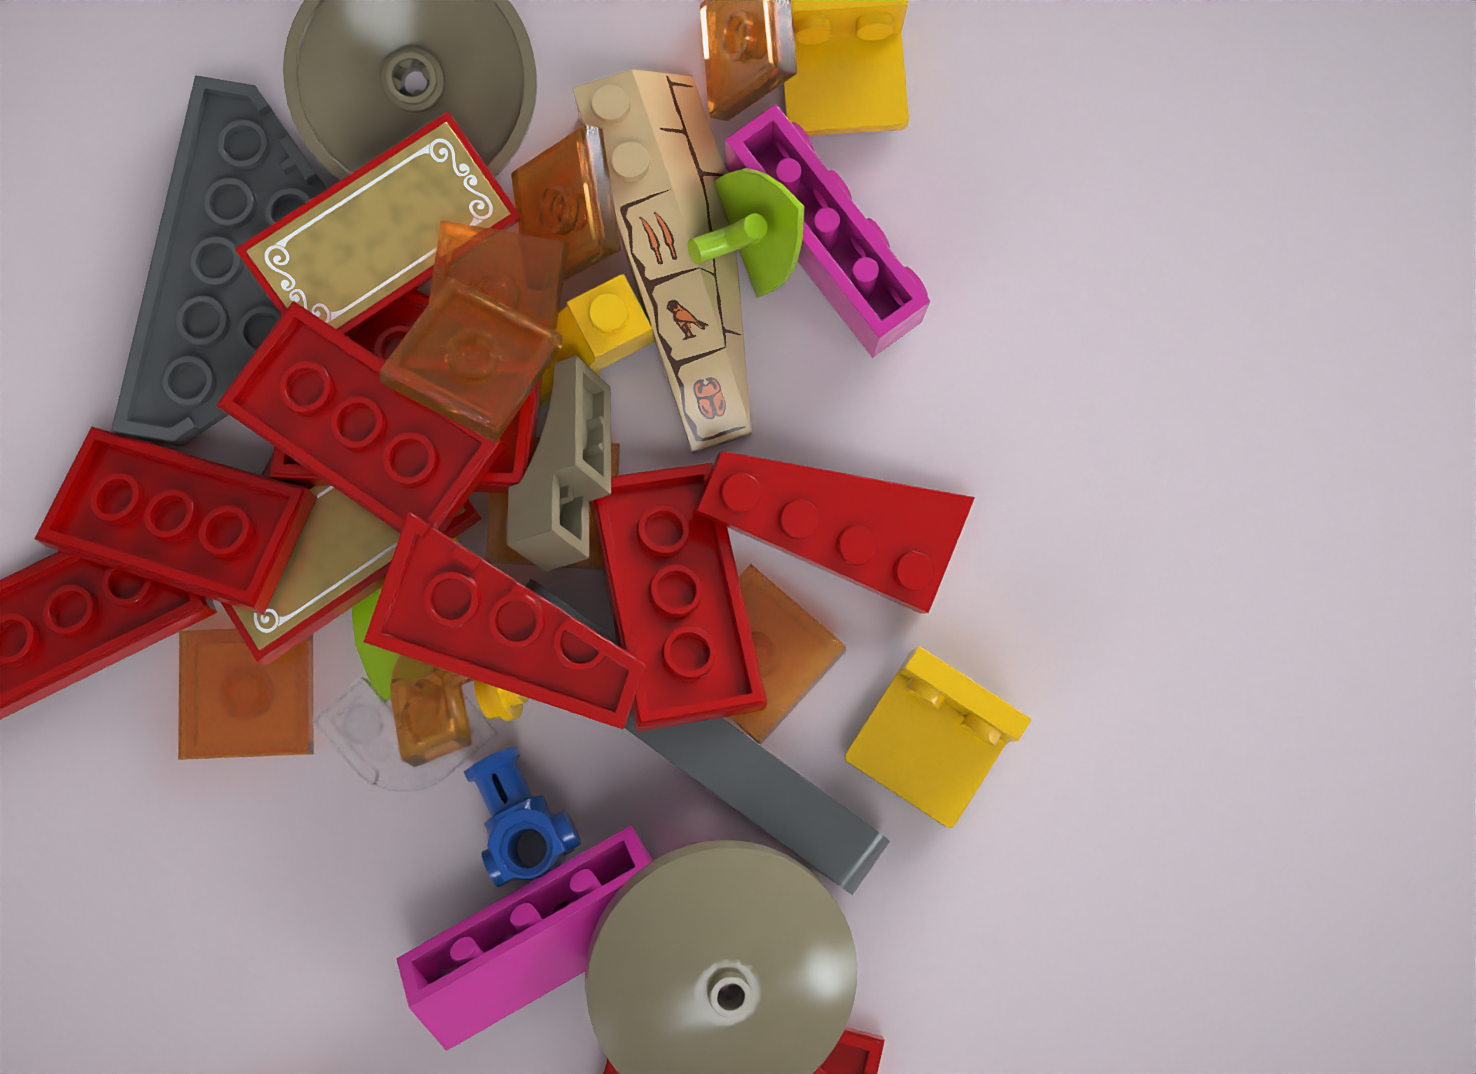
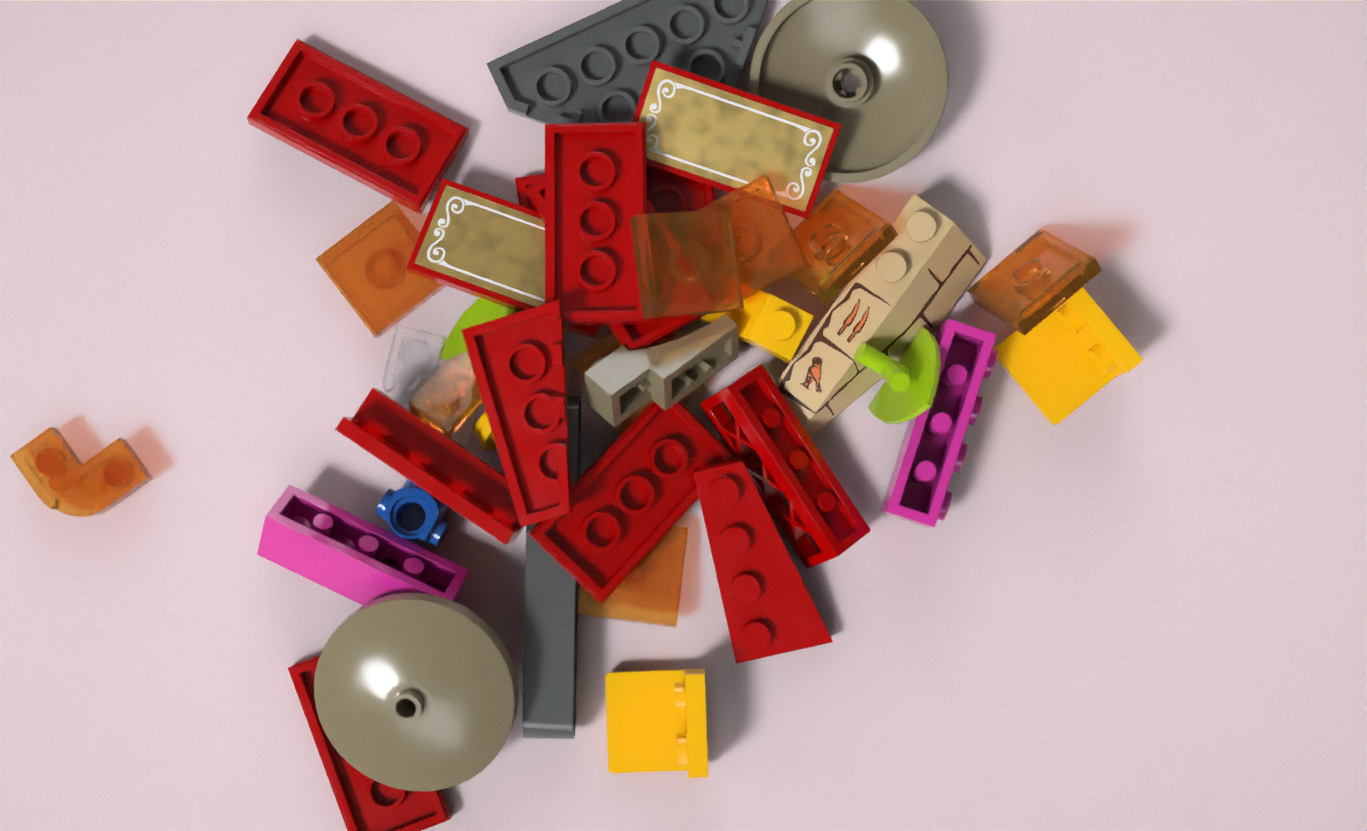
camera: 60 degrees right, 5 degrees up
red tile [34,426,317,615] -> none
none -> red fence [335,388,524,545]
none -> red fence [699,364,871,568]

